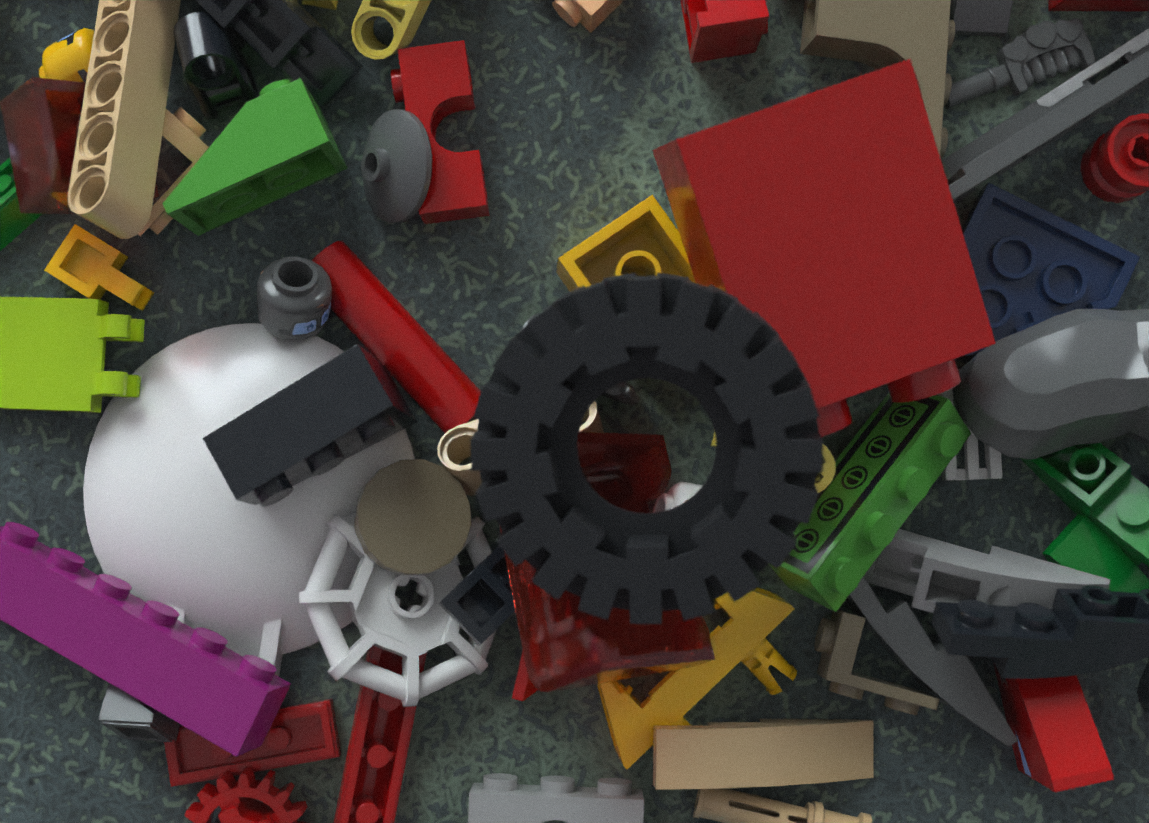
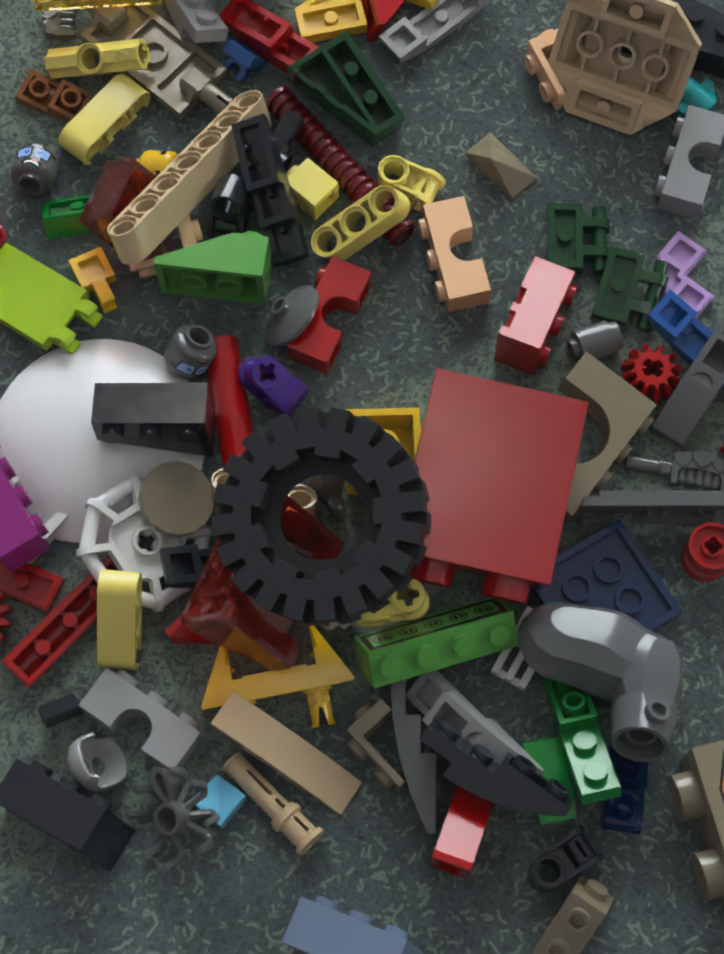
camera: 30 degrees right, 15 degrees down
none -> light yellow beam [97,569,142,670]
none -> dark purple piece [237,356,309,417]

